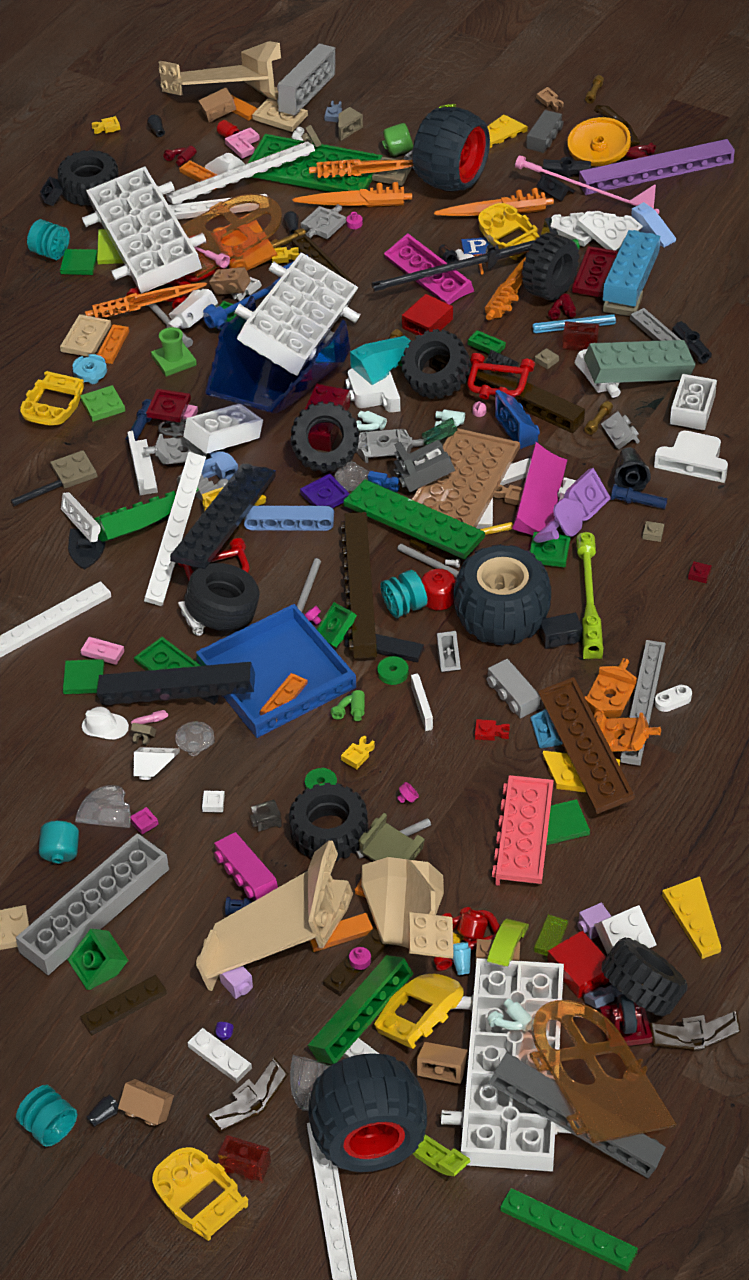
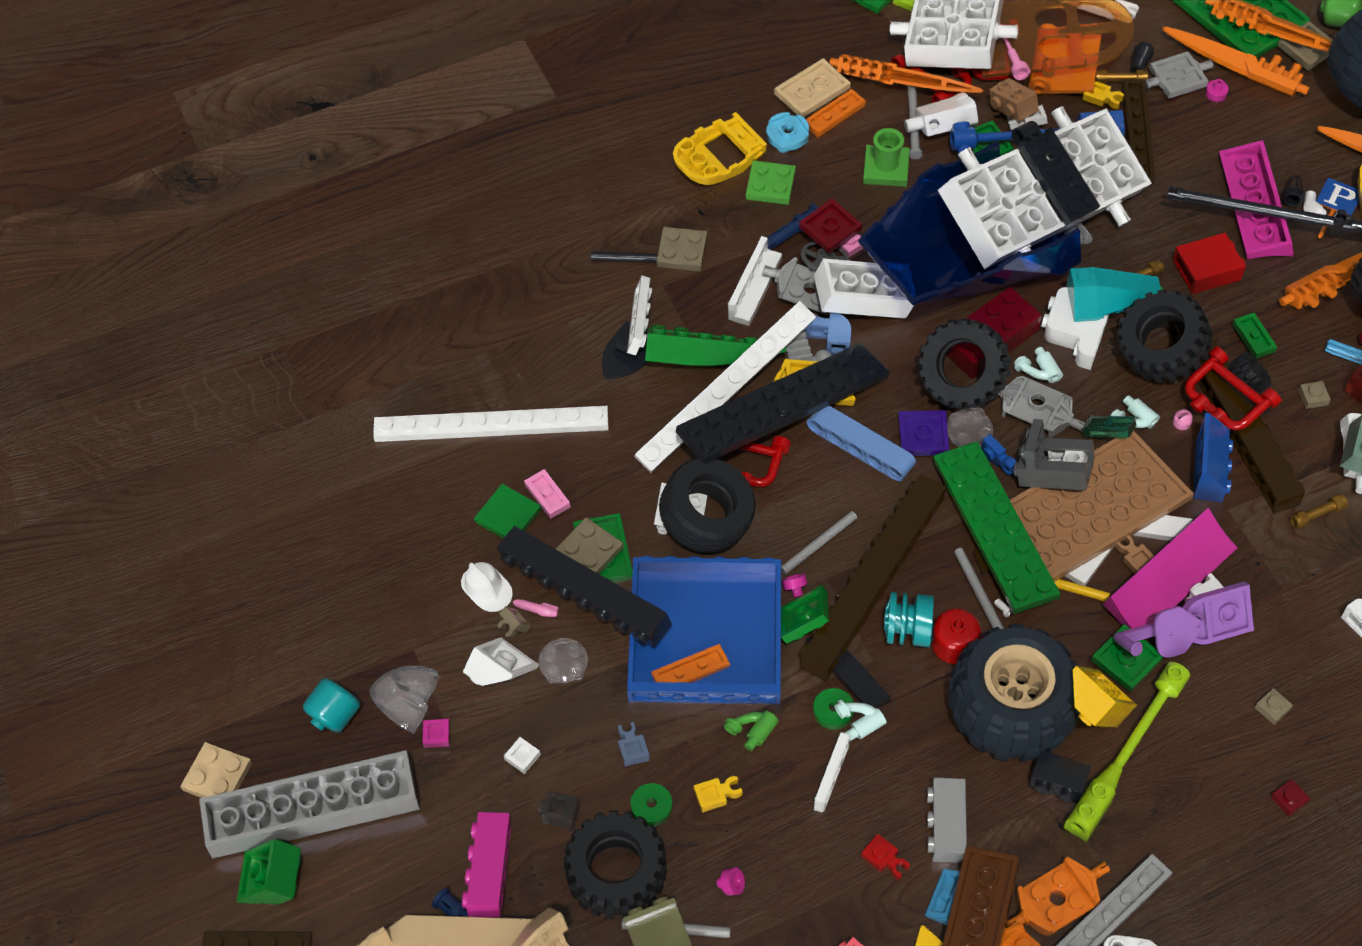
camera: 35 degrees right, 10 degrees up
light grey slope [437,631,461,672] -> none
light grey bracket [601,411,640,450] -> none
dark blue pin [611,484,668,510] -> none
black cone [614,447,651,492] -> none
none -> dark tan plate [556,517,624,574]
none -> sand blue plate [618,722,650,767]
none -> light aqua plant [834,699,886,741]
none -> black hinge [1011,121,1101,226]
none -> yellow slope [1073,666,1137,728]

